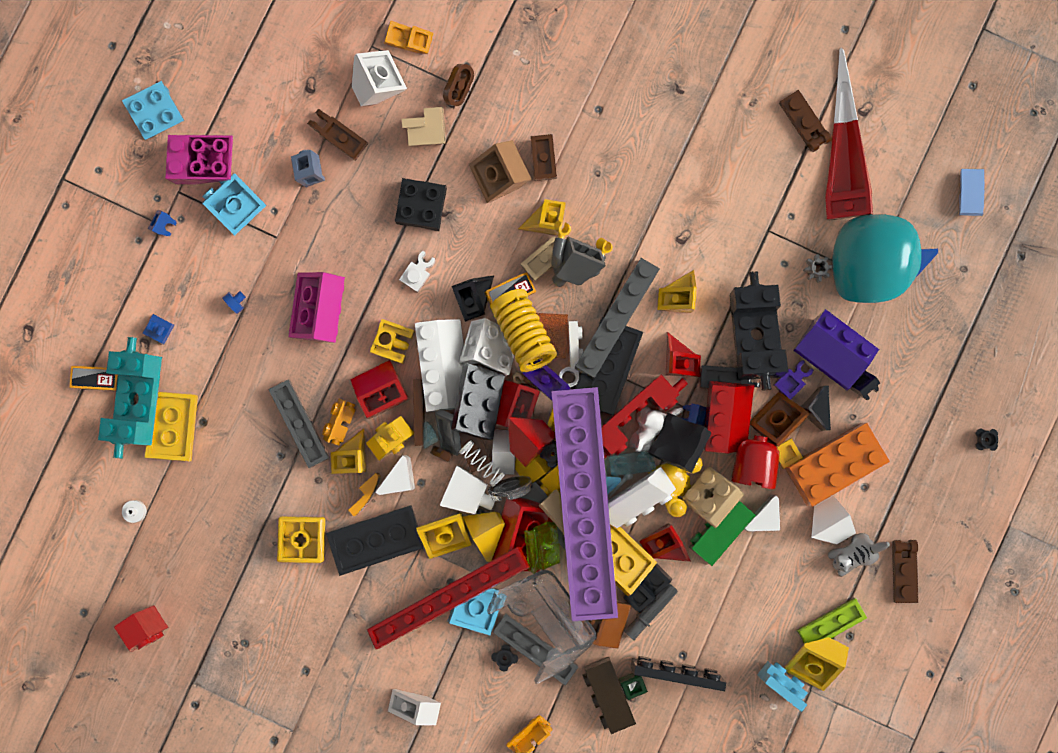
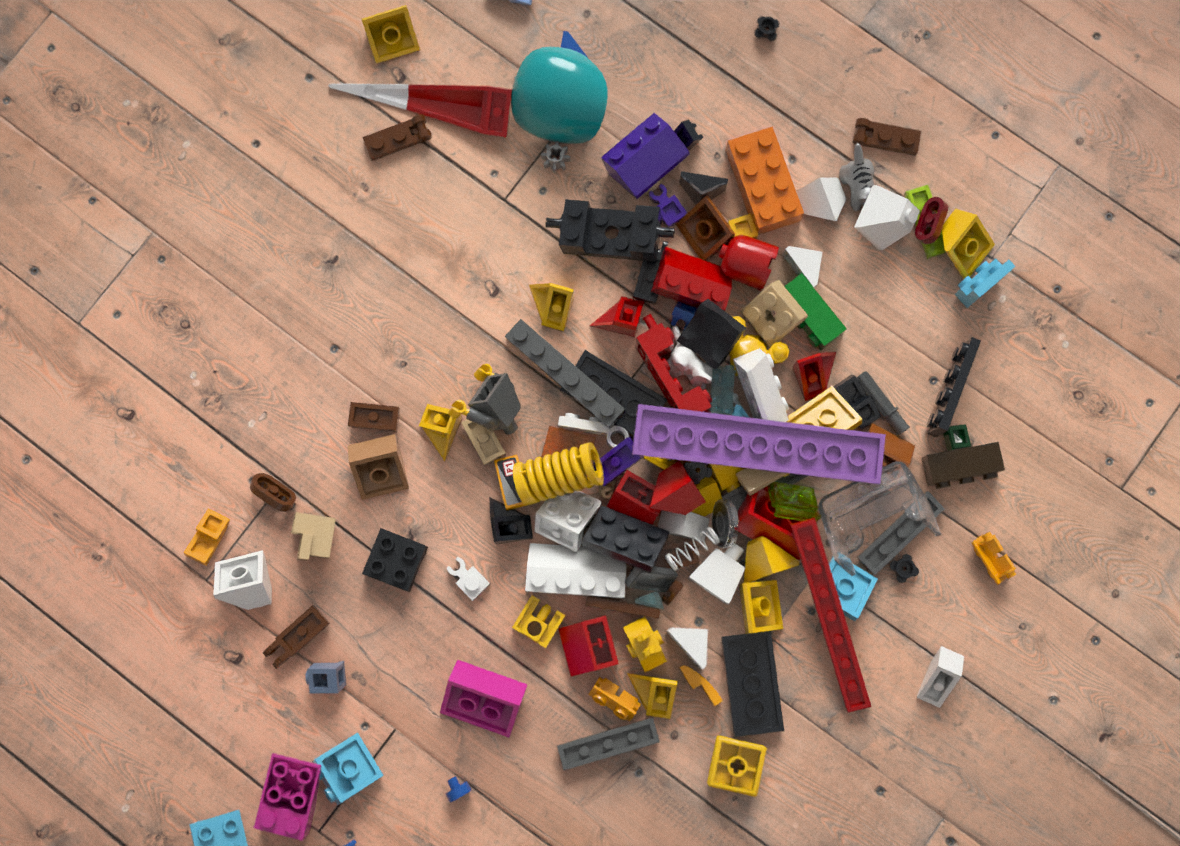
camera: 80 degrees left, 5 degrees down
none -> yellow slope [361,5,420,64]
none -> white slope [854,185,920,250]
none -> dark red plate [915,197,948,244]

